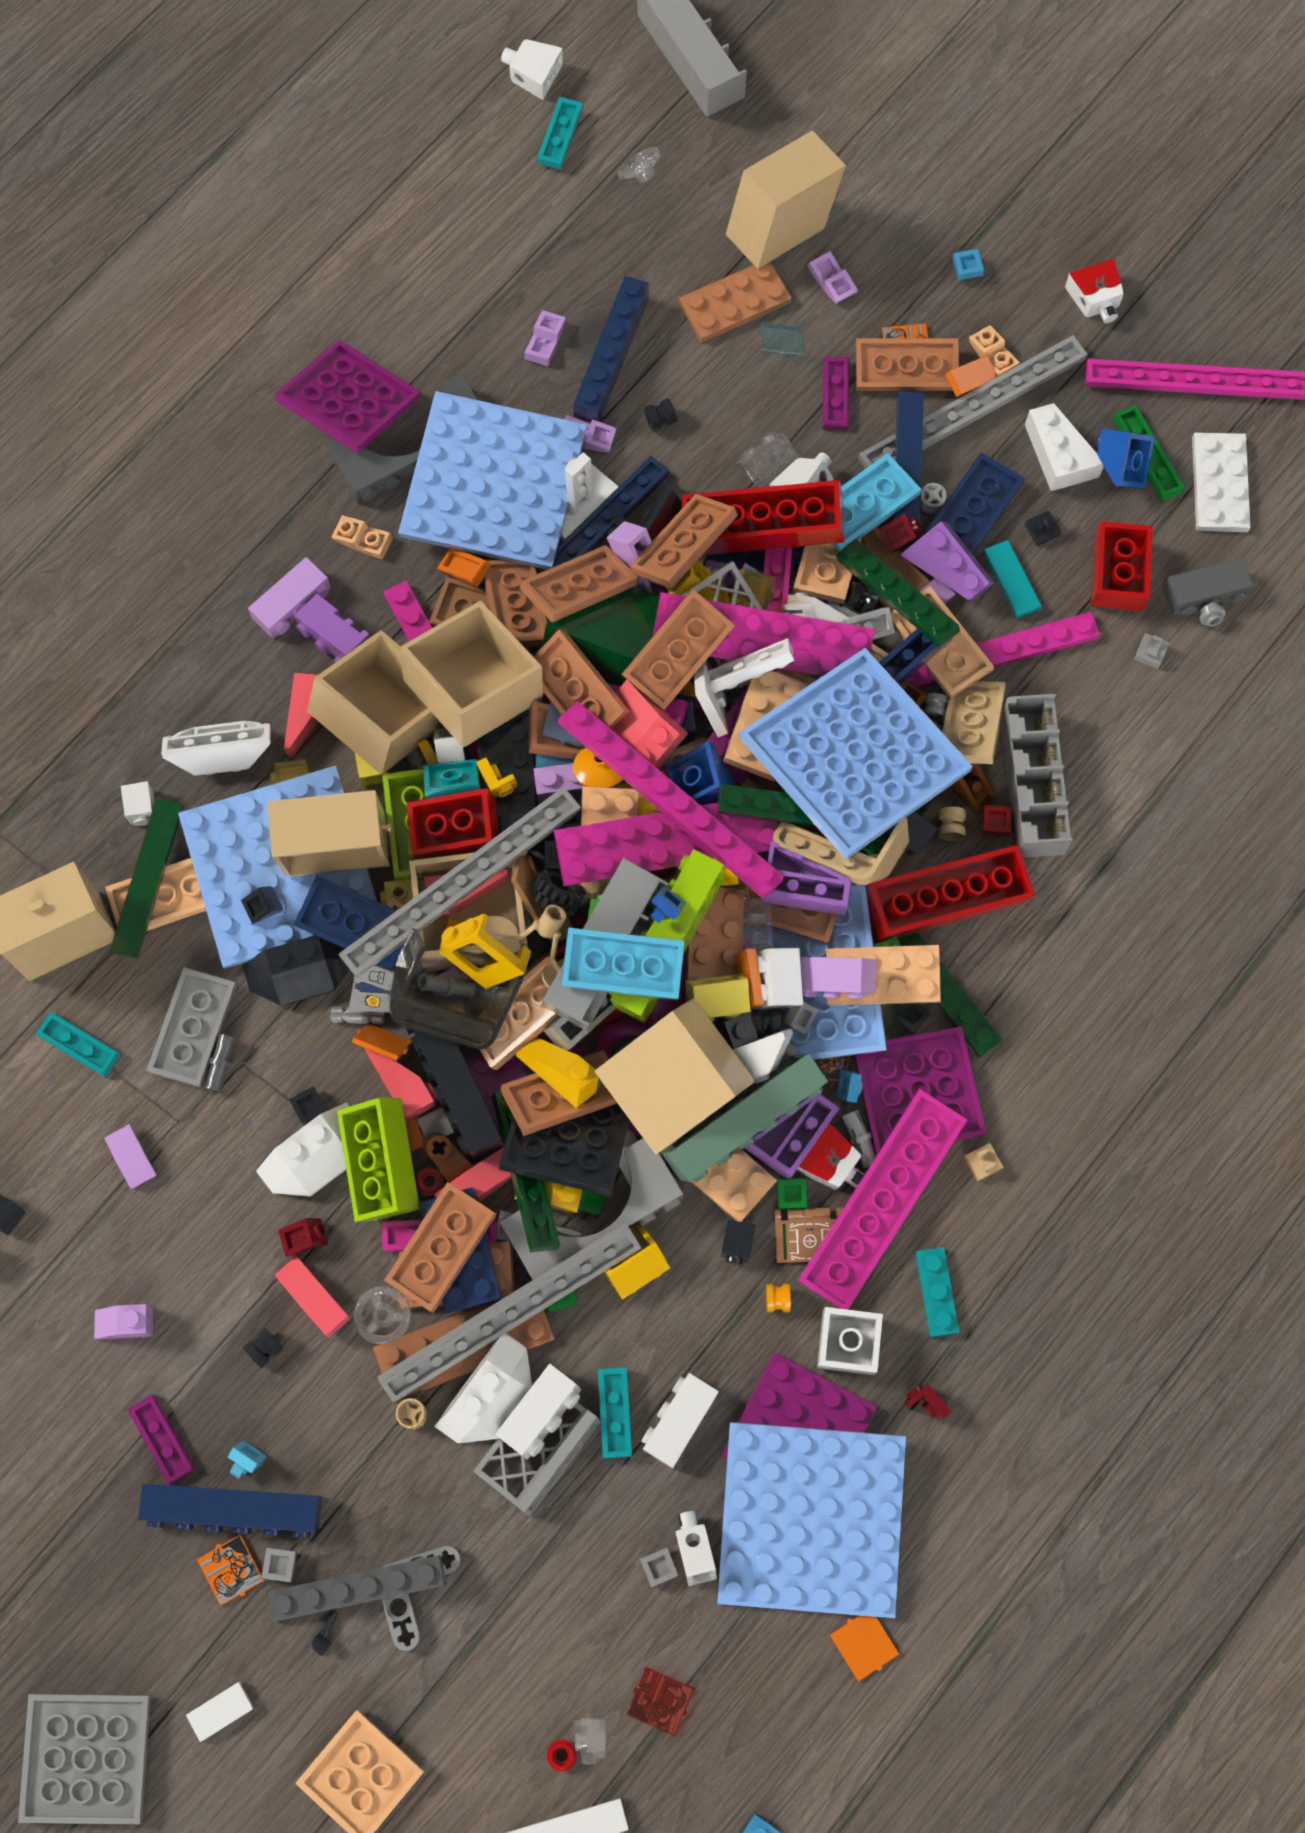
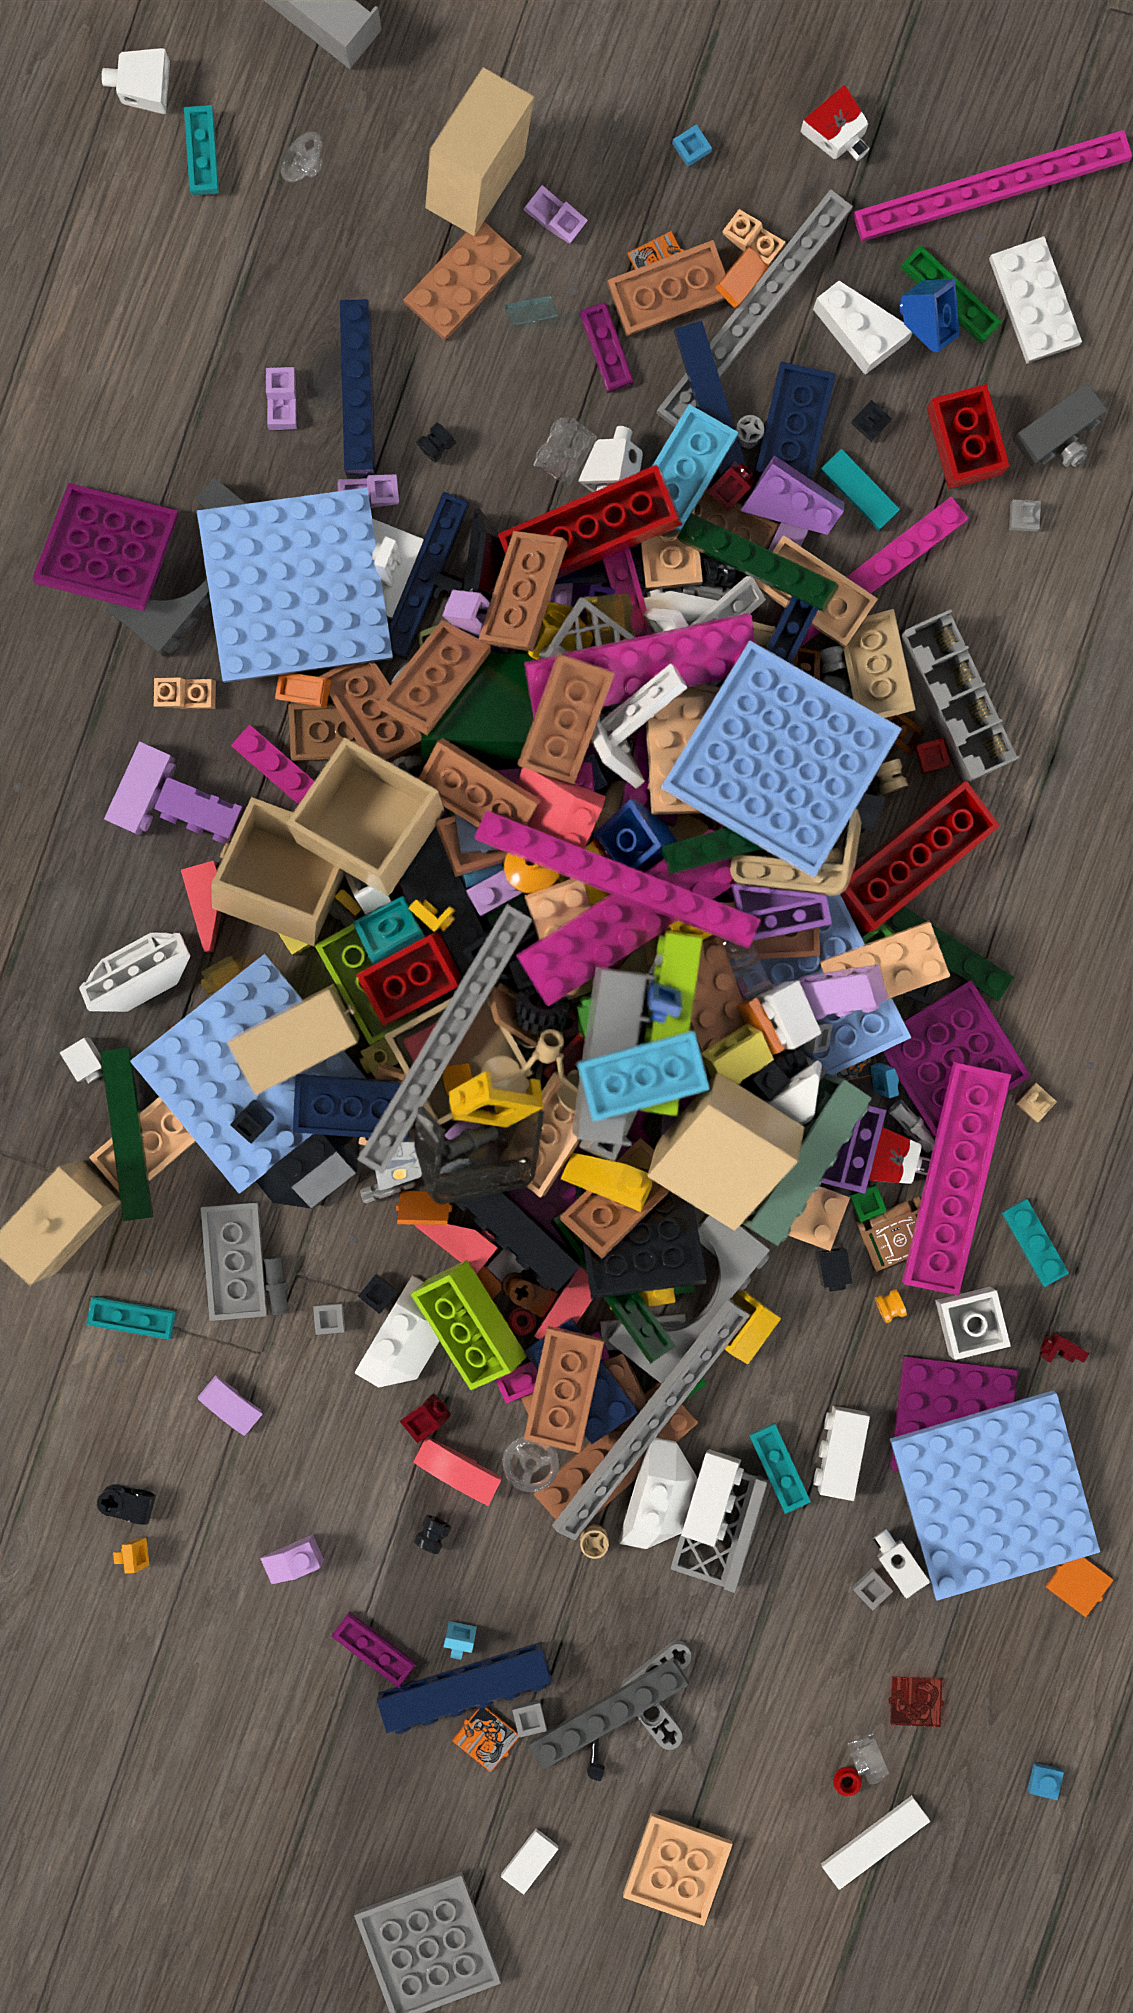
camera: 25 degrees left, 15 degrees up
none -> light grey plate [313,1303,345,1335]

